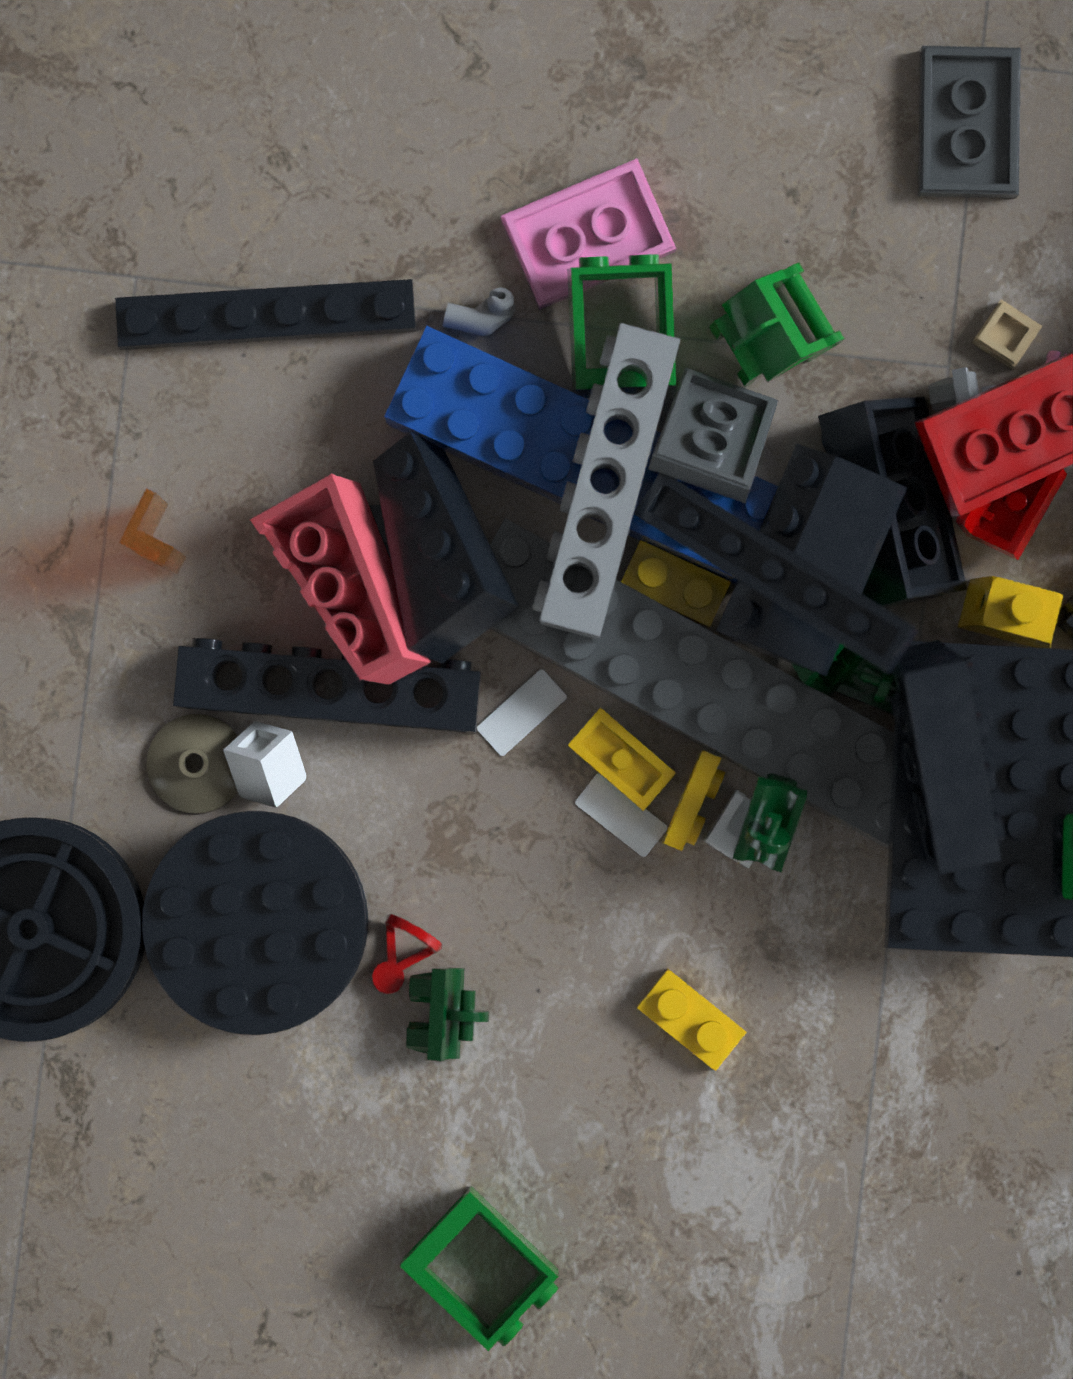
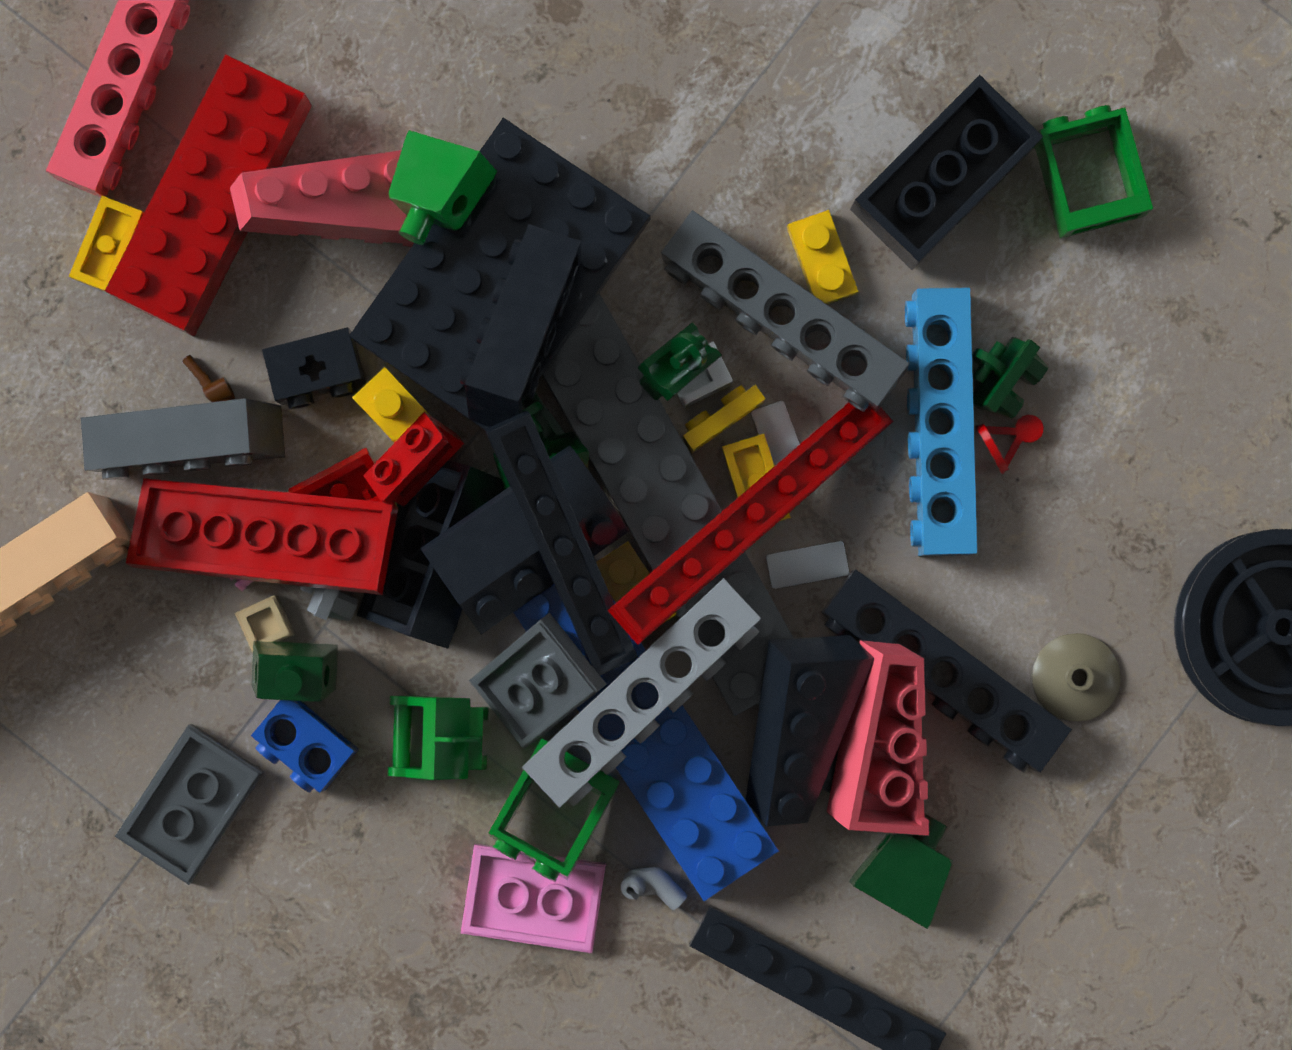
camera: 155 degrees left, 0 degrees up
clear orange panel [119,489,186,575] -> none
black wheel [142,811,369,1035] -> none
white panel [223,721,306,808] -> none
none -> dark green torso [251,641,338,702]
none -> blue brick [251,700,359,793]
none -> red bracket [363,412,464,507]
none -> red tile [608,402,894,645]
none -> dark grey brick [661,210,909,413]
none -> dark green torso [849,814,953,929]
none -> black brick [850,75,1043,270]
none -> dark azure brick [905,288,977,556]

